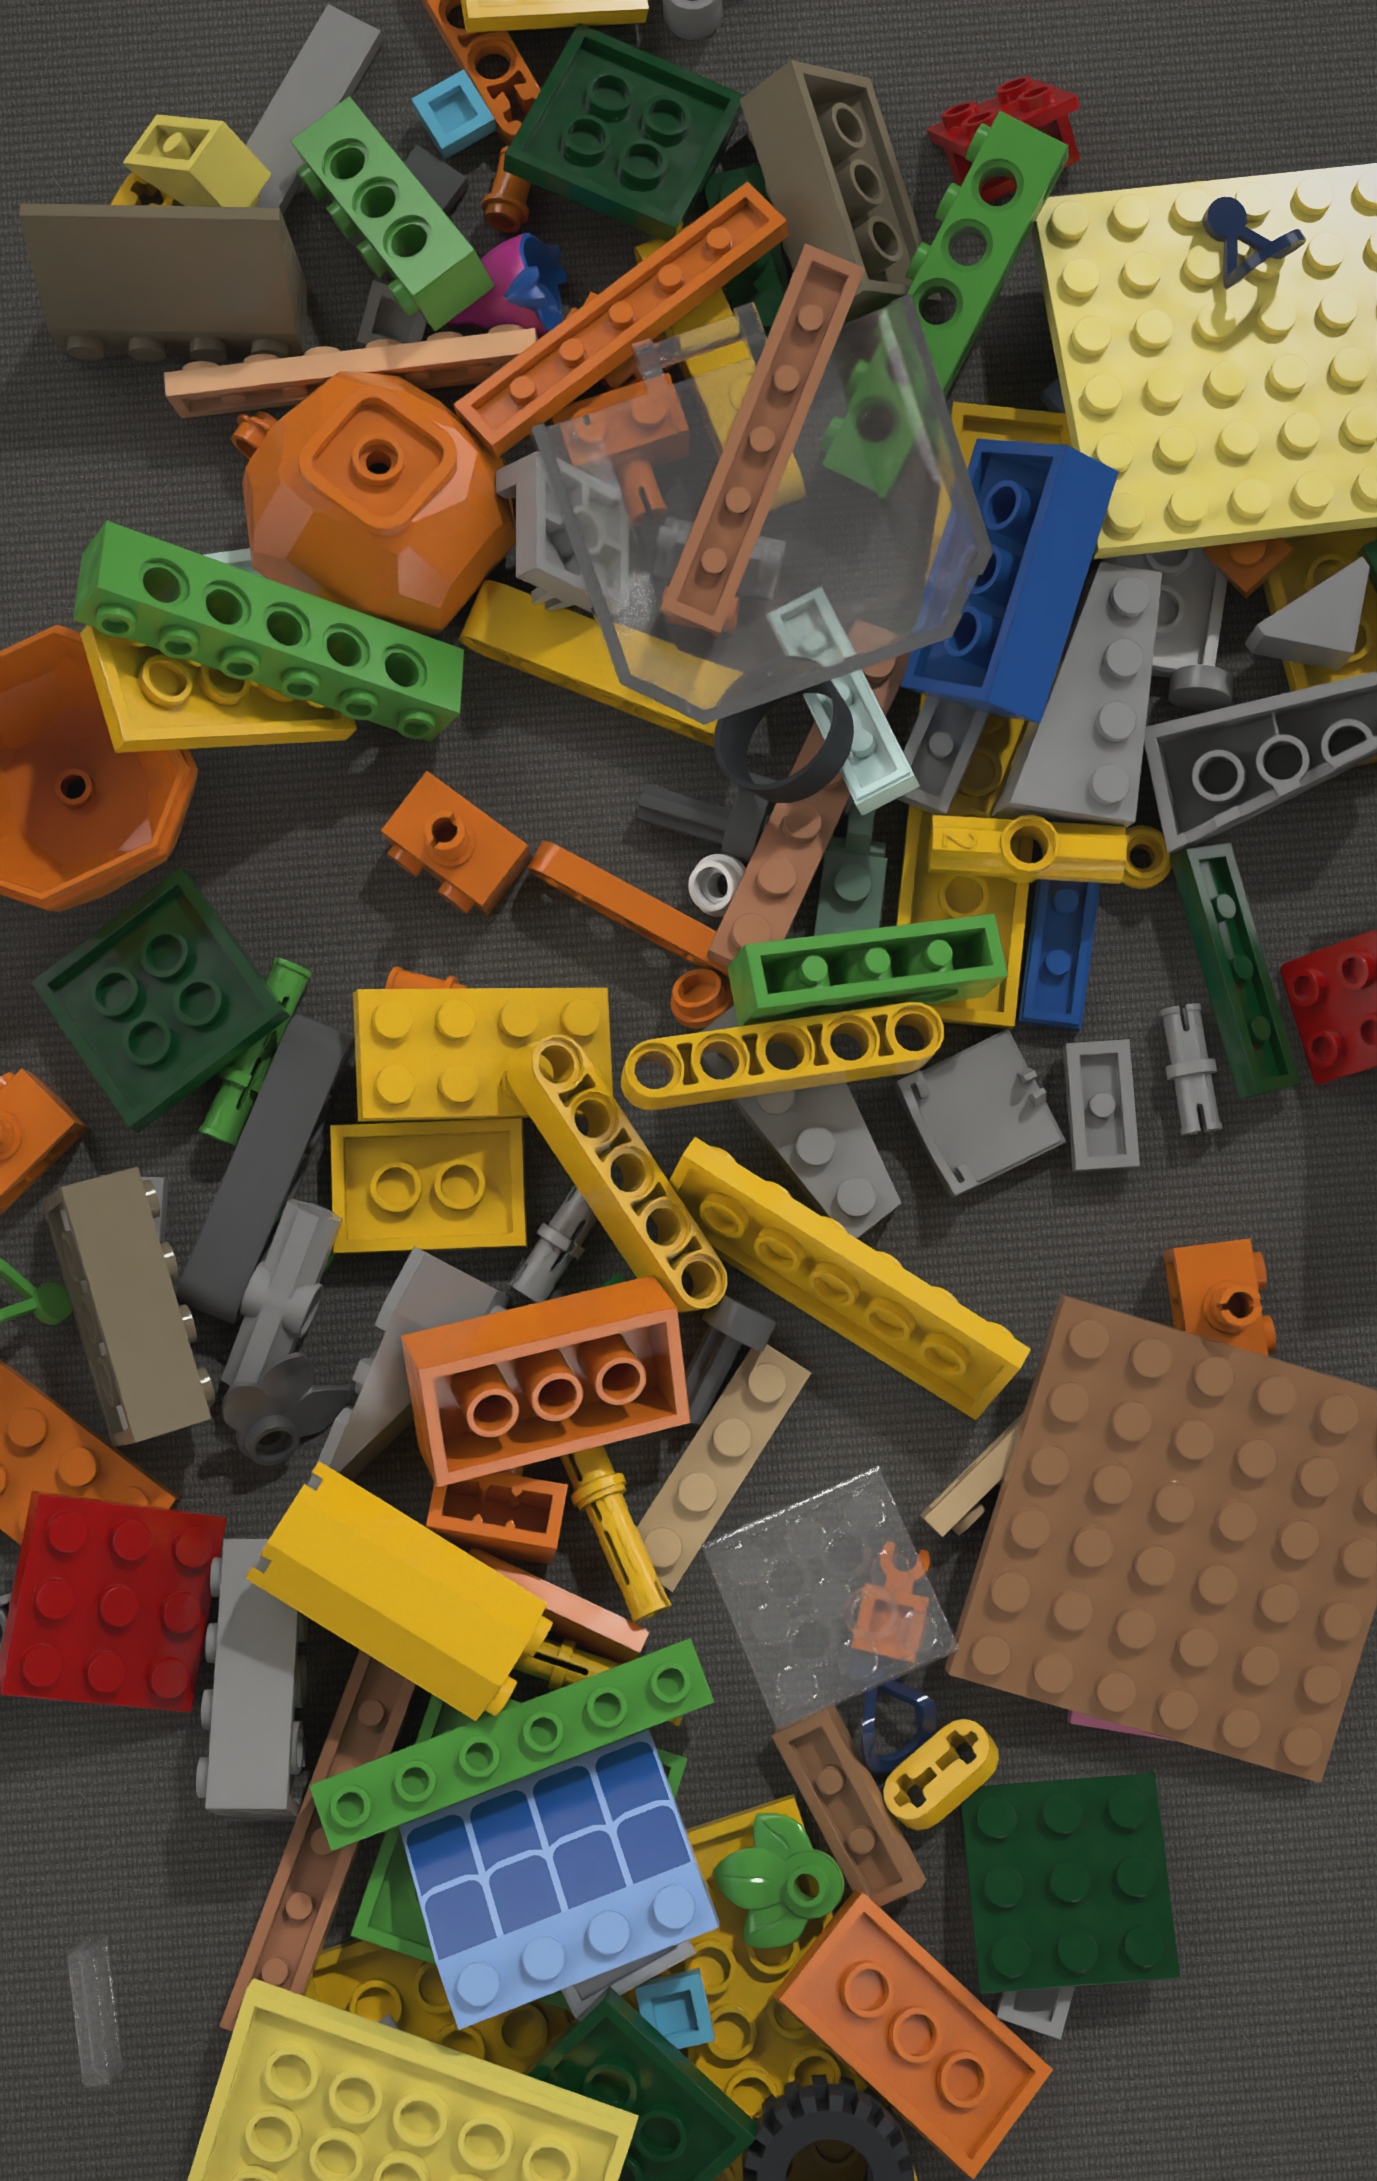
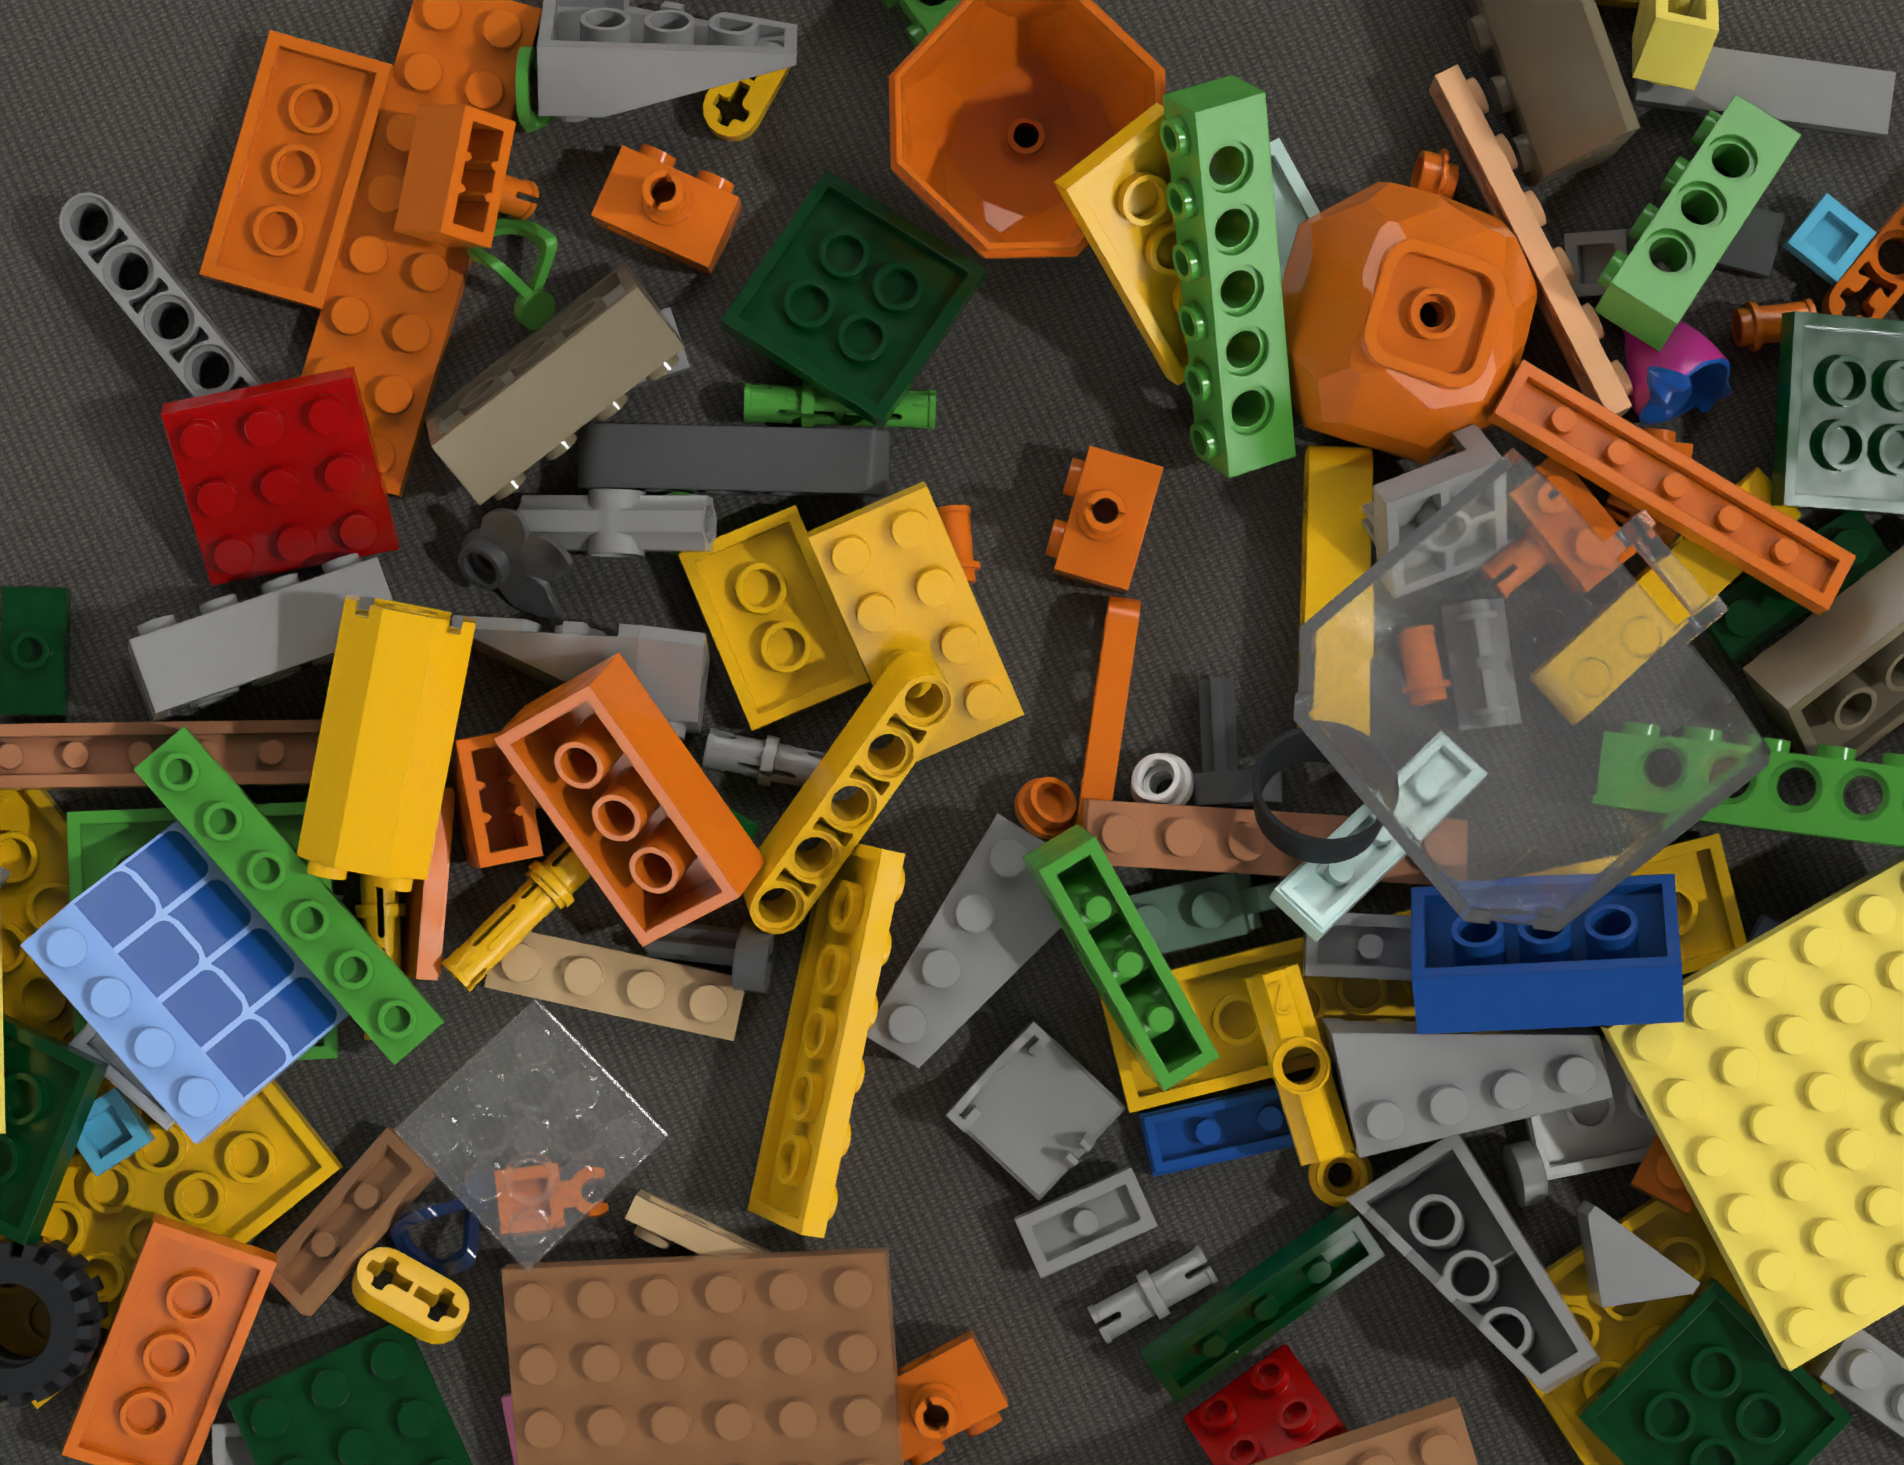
camera: 65 degrees right, 5 degrees up
yellow beam [621,1002,944,1110] -> none
nougat plate [659,243,865,636] -> none
bright green plate [712,1813,844,1949] -> none
none -> dark green plate [0,587,71,716]

